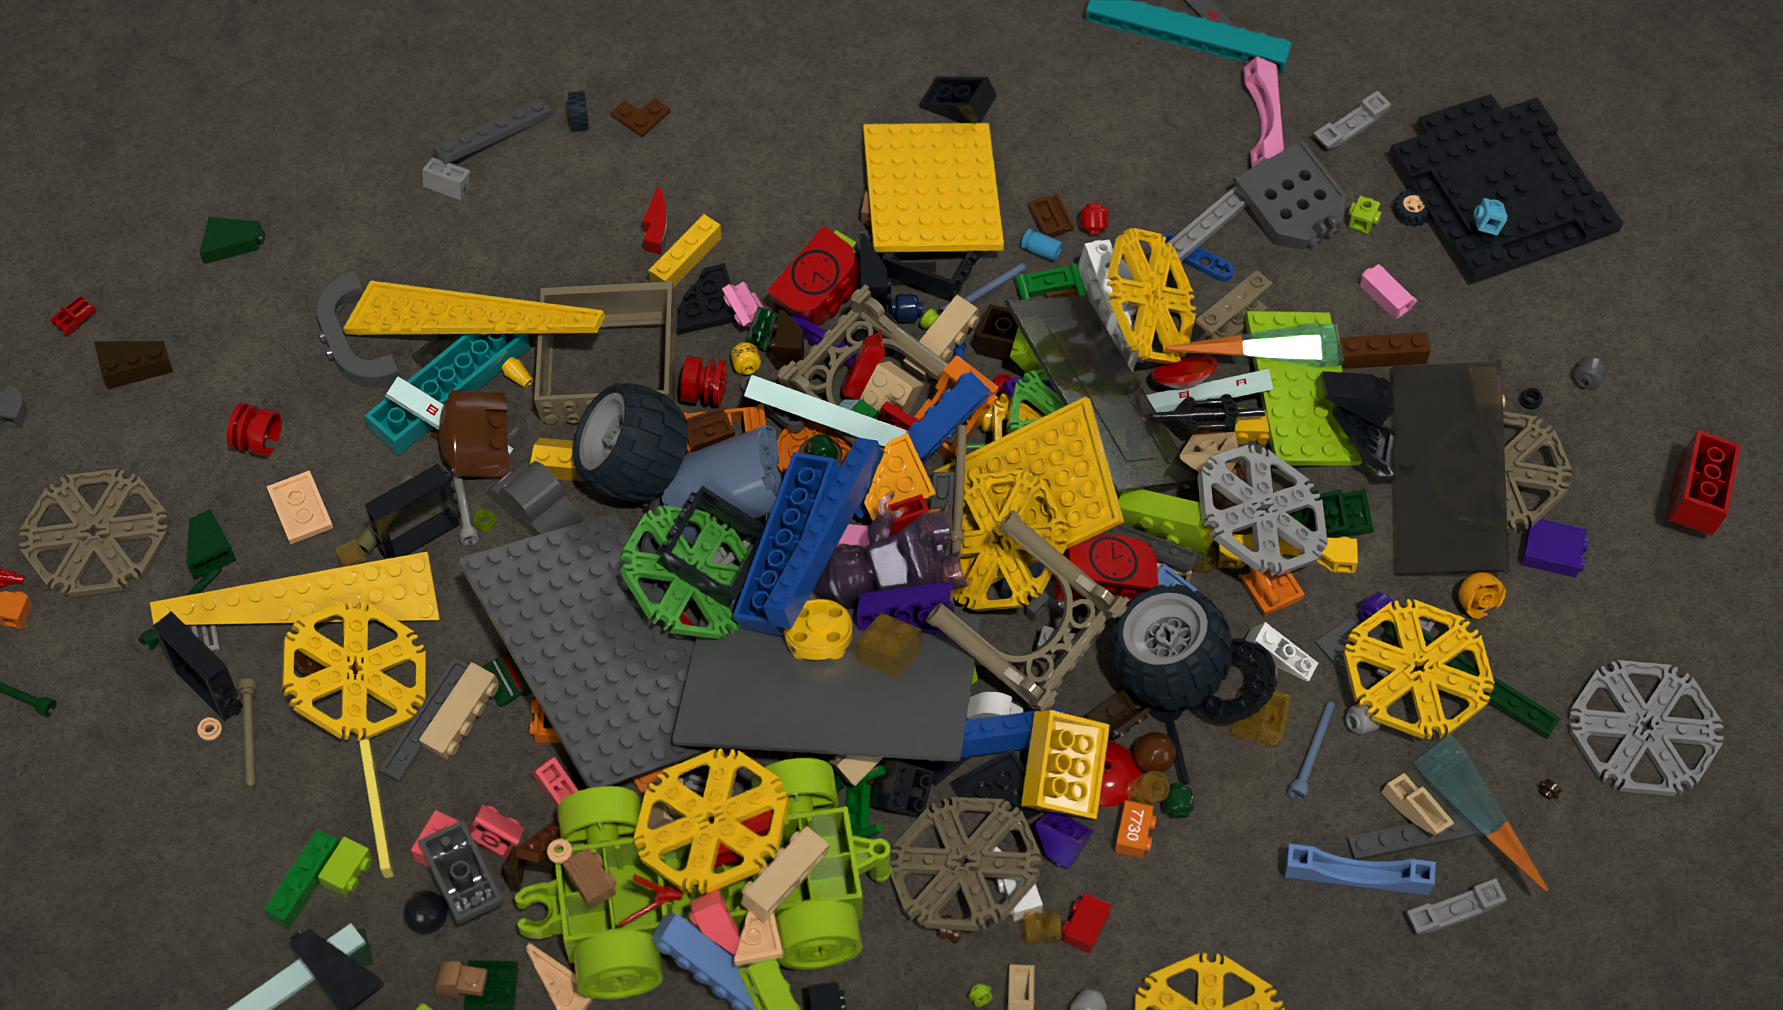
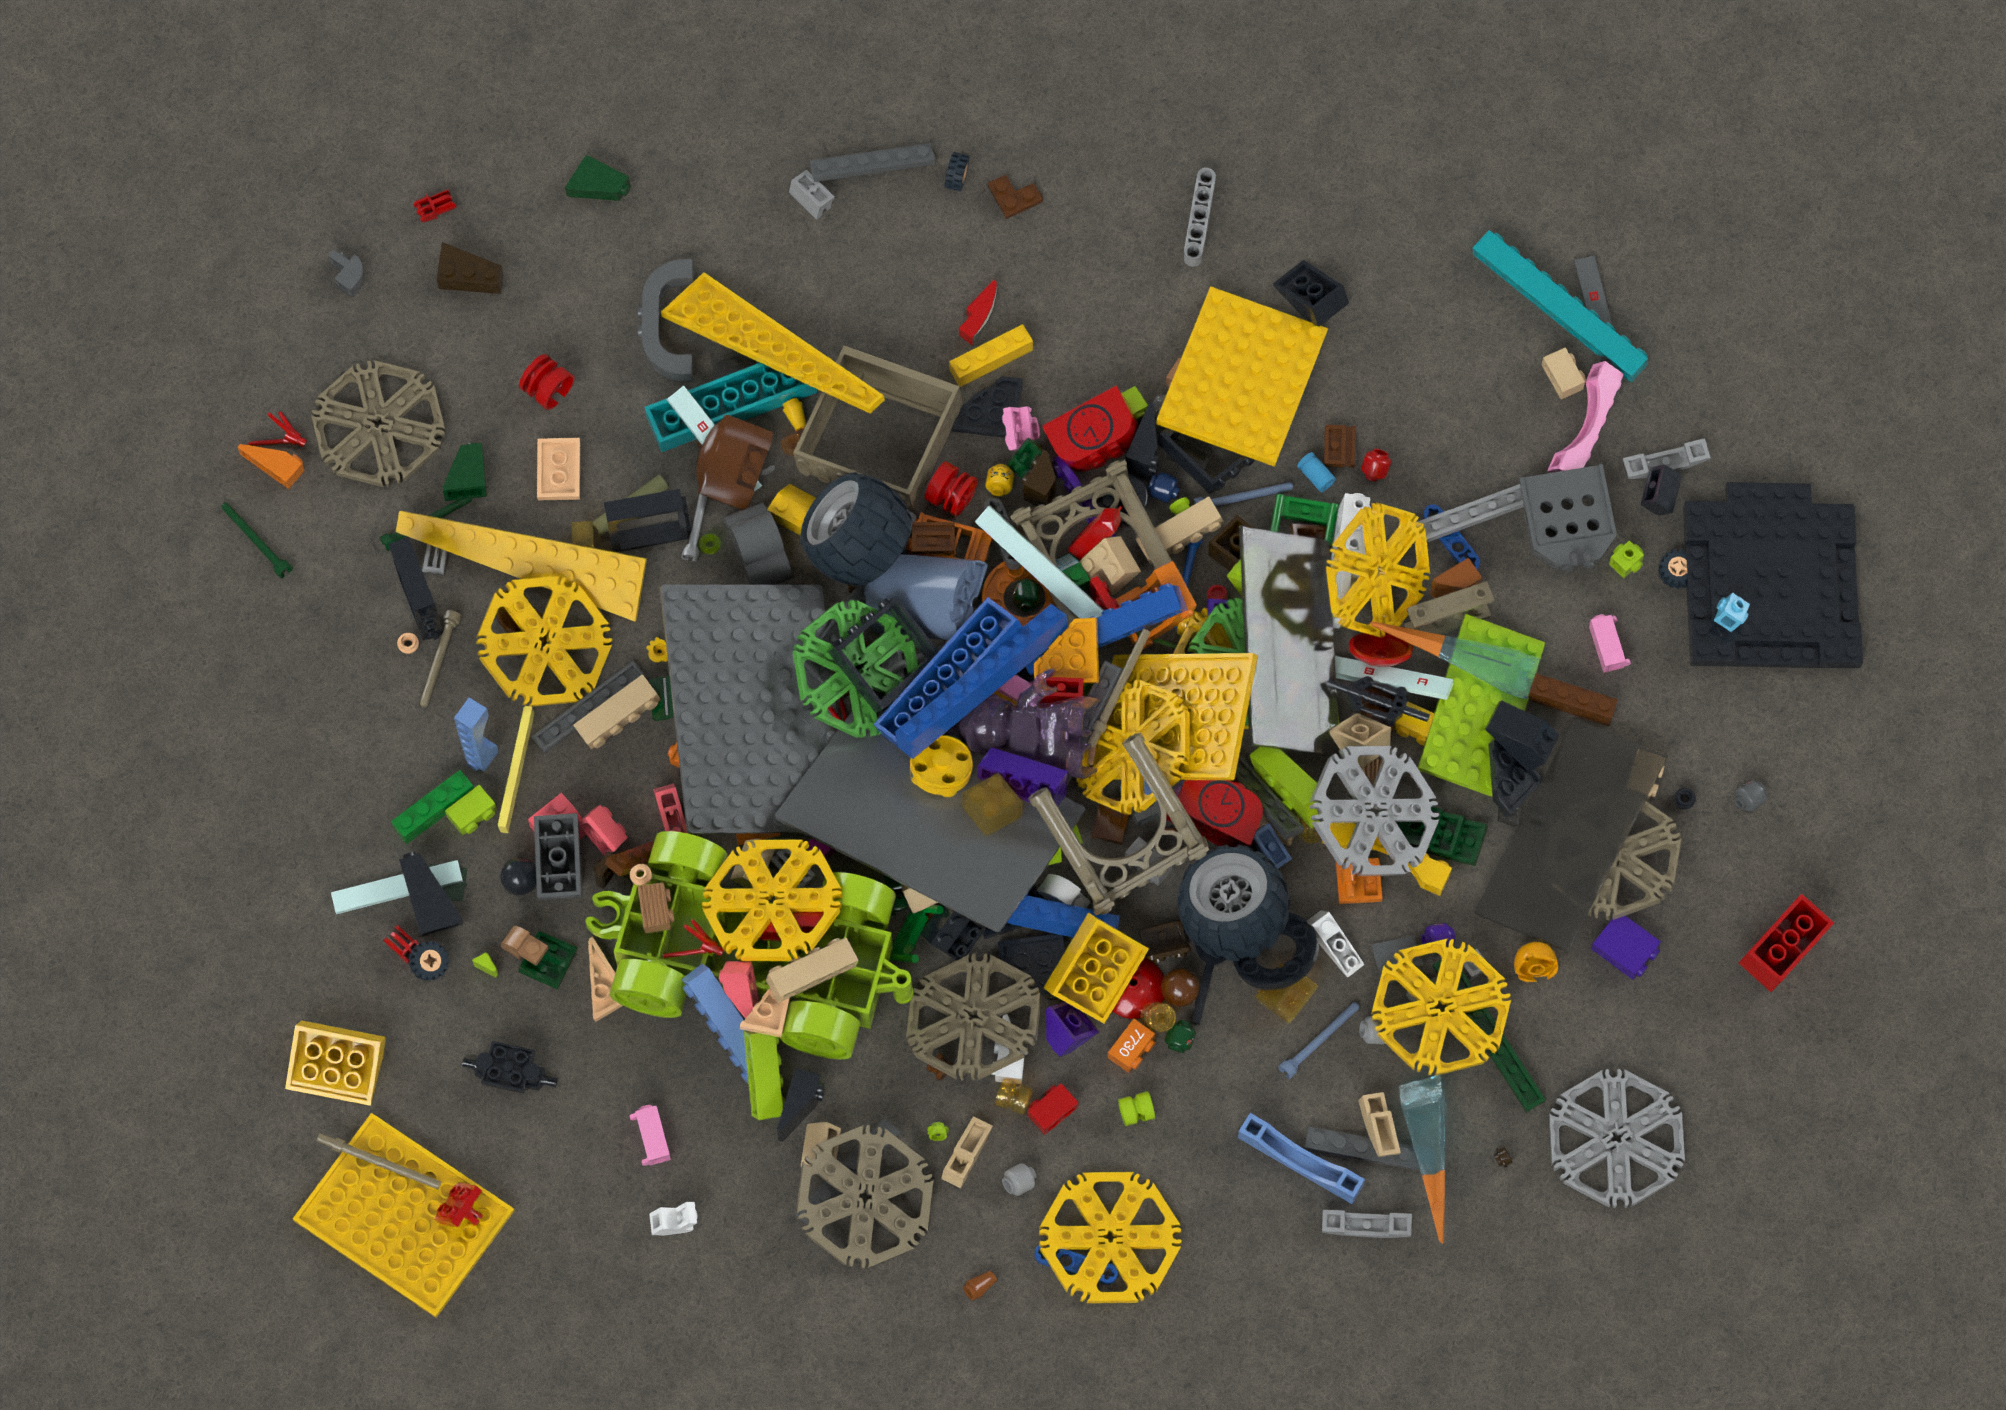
camera: 25 degrees right, 10 degrees up
none -> medium blue arch [454,698,499,772]
none -> yellow animal [646,637,668,663]
none -> clear orange animal [780,433,800,457]
none -> reddish brown plate [1092,798,1129,845]
none -> lime wheel [1118,1091,1155,1126]
none -> light grey beam [1184,168,1216,267]
none -> dark orange slope [1430,558,1483,598]
none -> tan brick [1542,347,1586,399]
none -> black brick [1640,464,1682,516]

